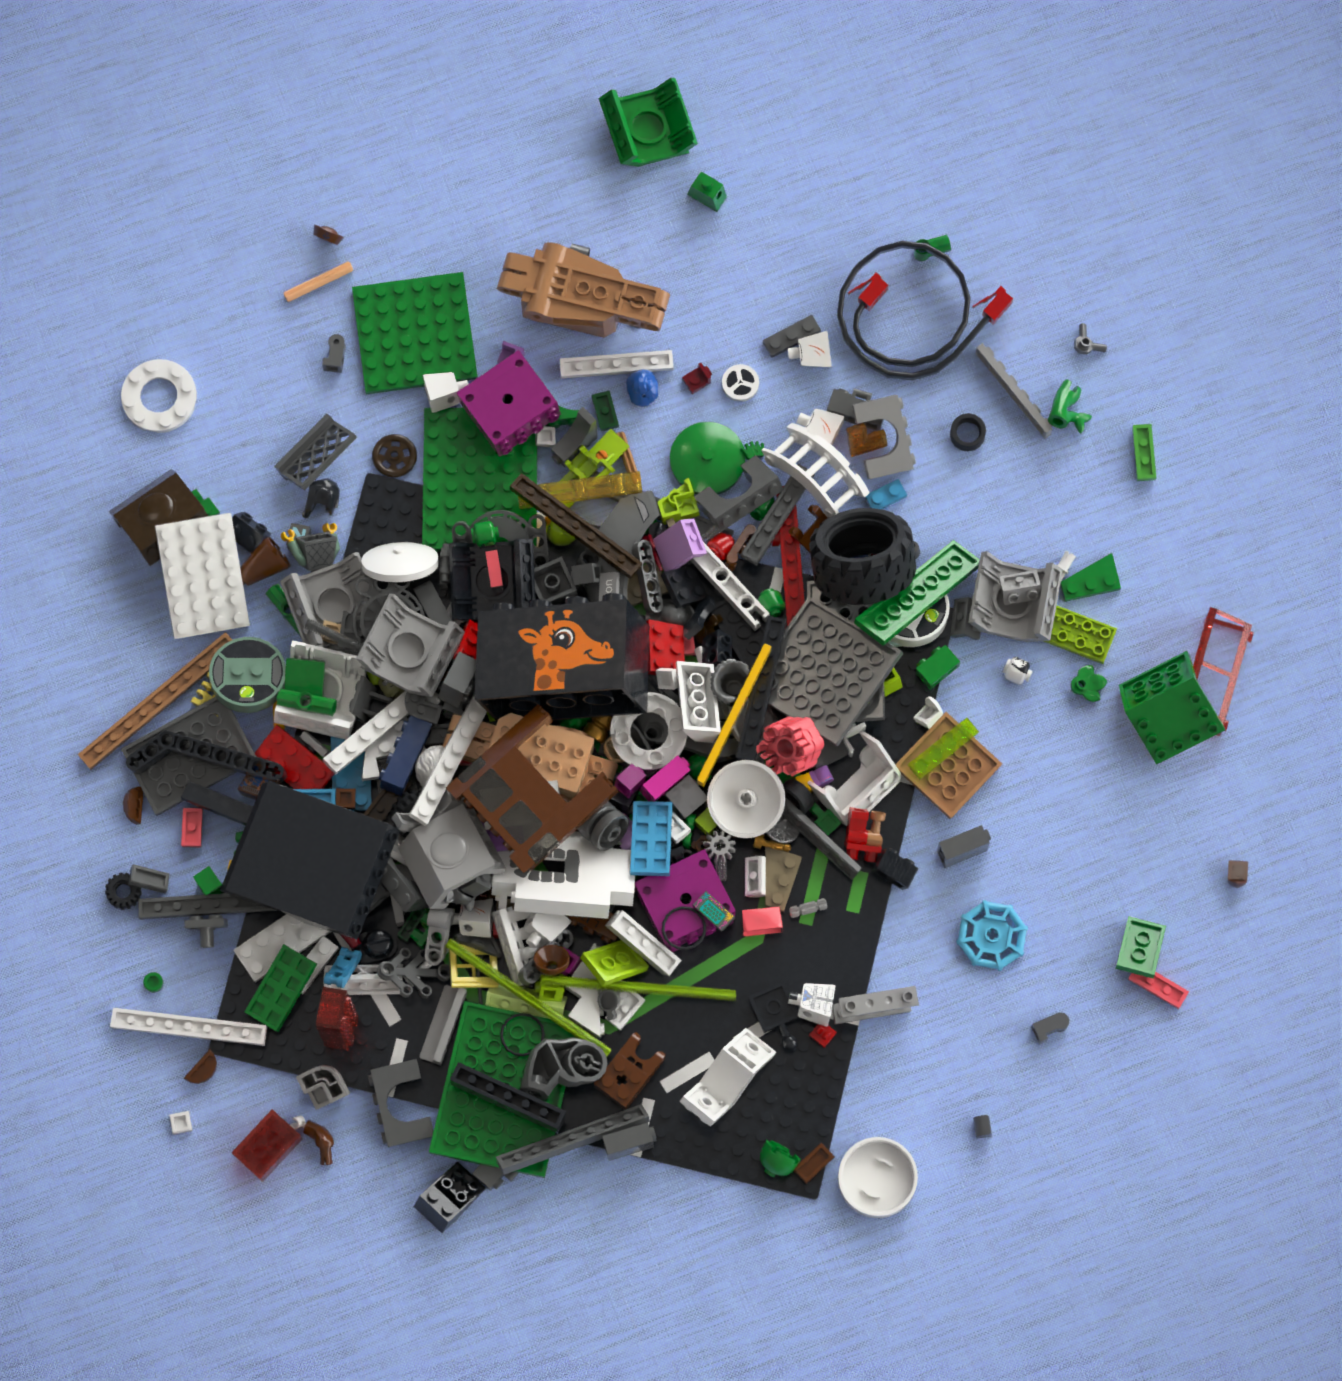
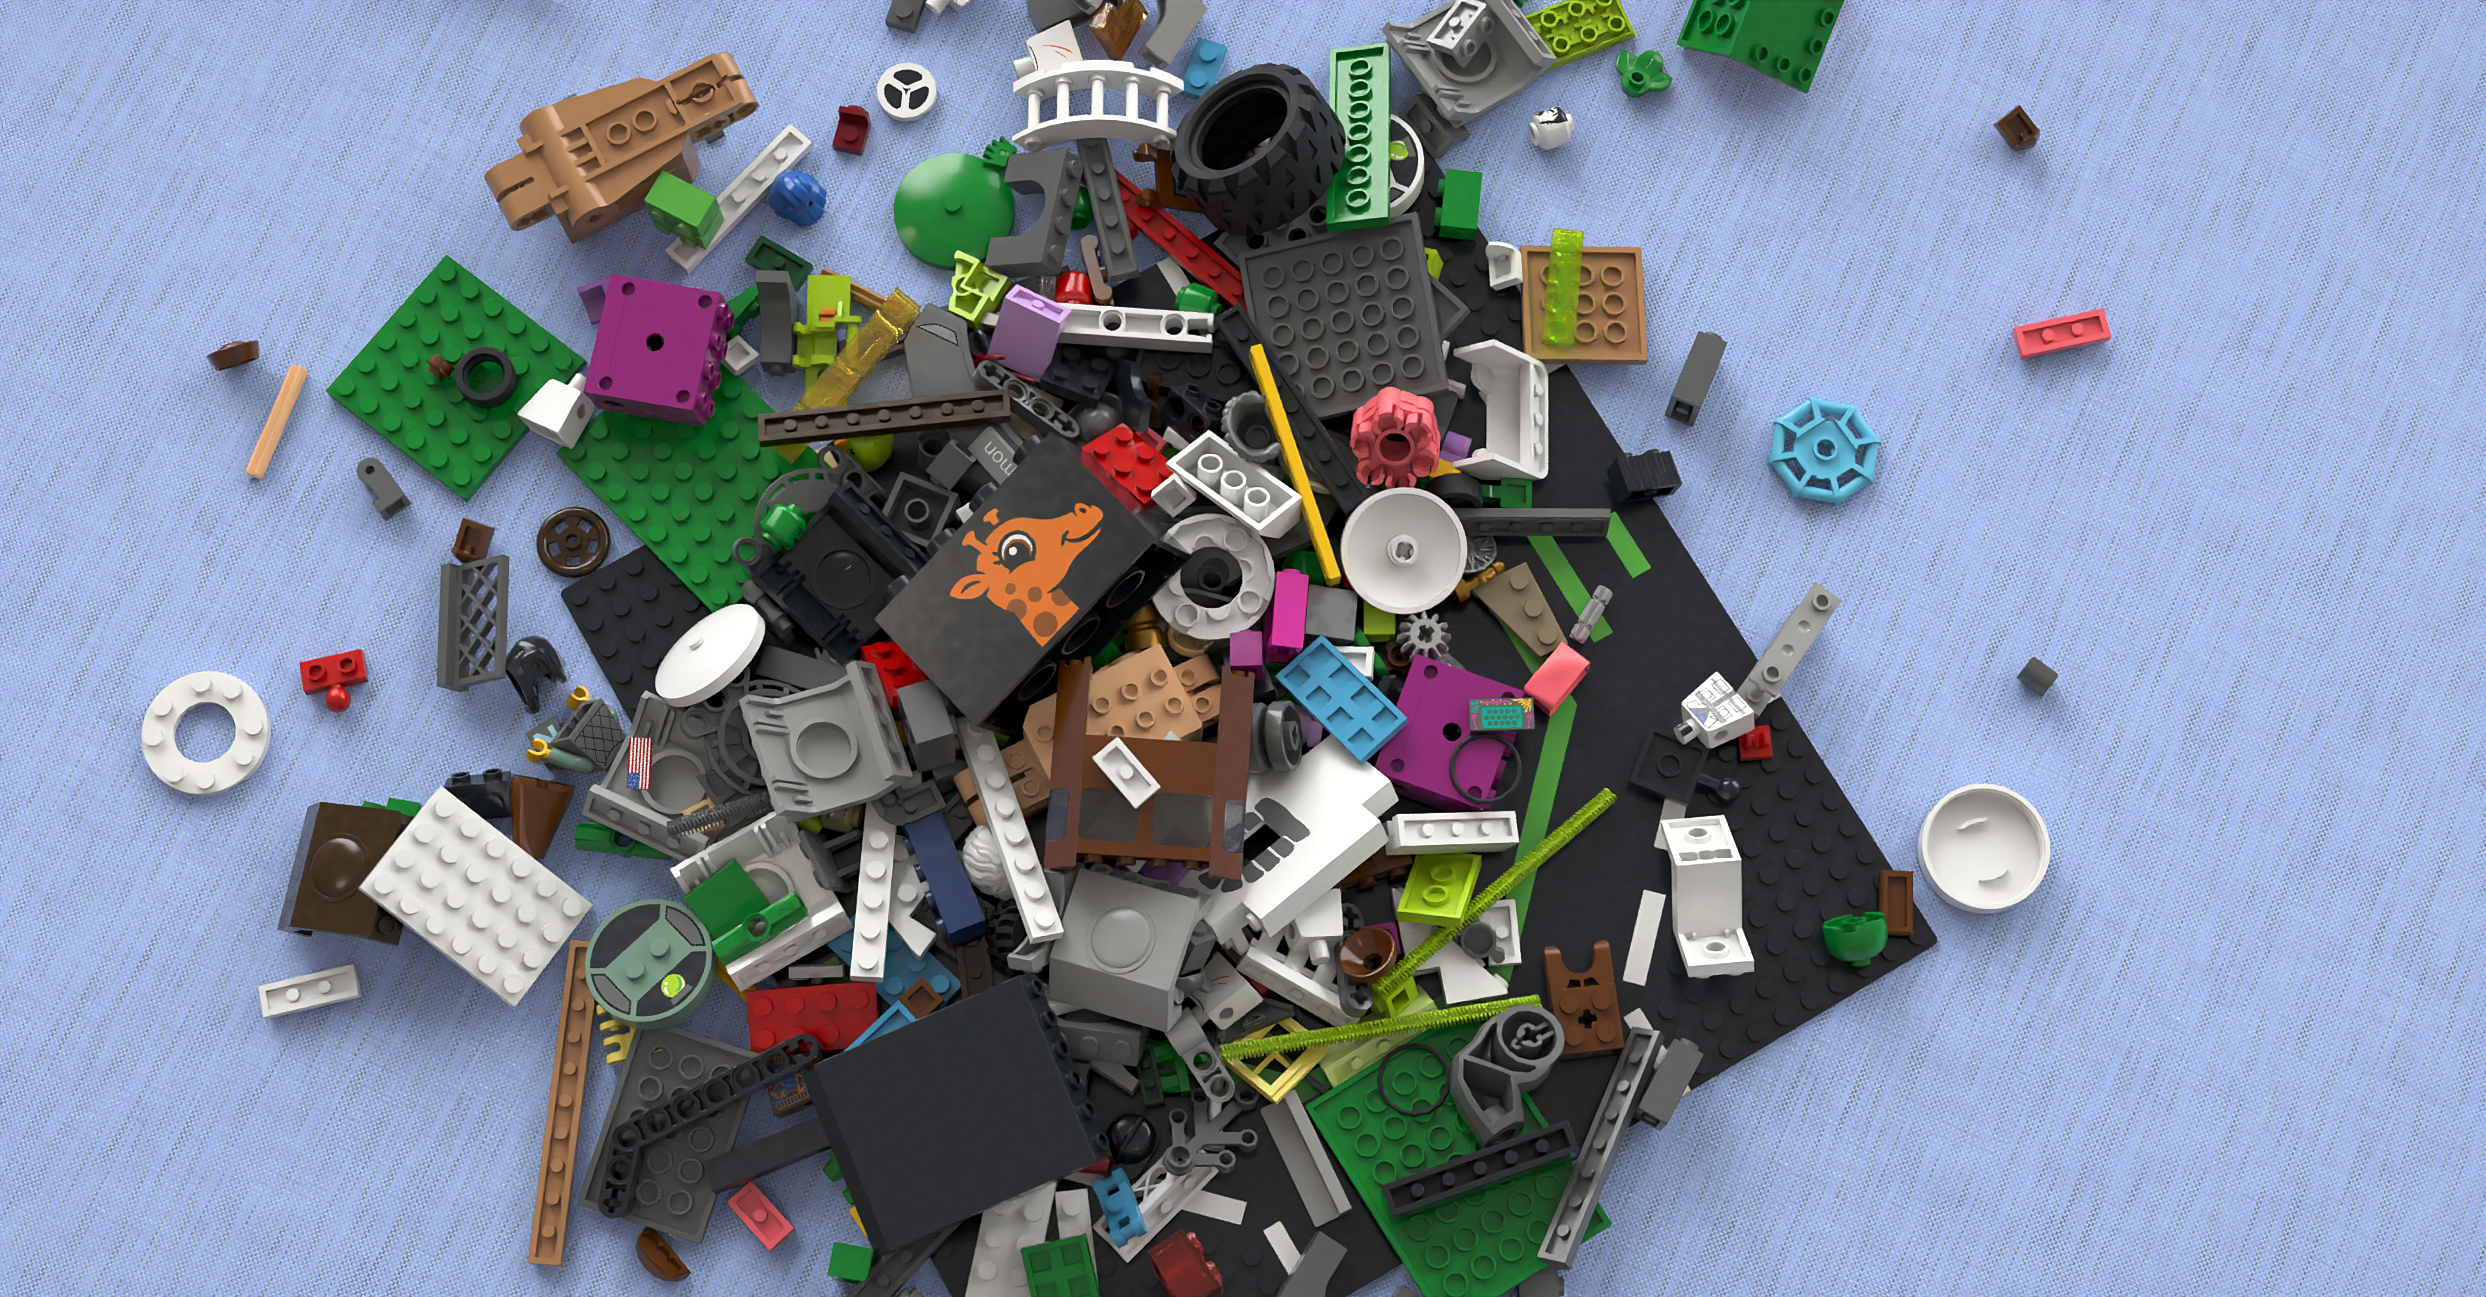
camera: 45 degrees left, 0 degrees up
coral piece [485,550,503,588] -> none
white brick [745,856,766,898] -> none
red hips [844,807,886,862] -> none
dark grey leg [1031,1012,1070,1045] -> none
plate [1115,916,1166,978] -> none
none -> white plate [258,964,362,1019]
none -> red plate [299,649,369,713]
none -> reddish brown plate [426,353,455,381]
none -> reddish brown plate [451,518,495,564]
none -> black tyre [454,346,517,409]
none -> sticker [627,738,653,789]
none -> bright green piece [644,170,724,250]
none -> white plate [1092,737,1161,810]

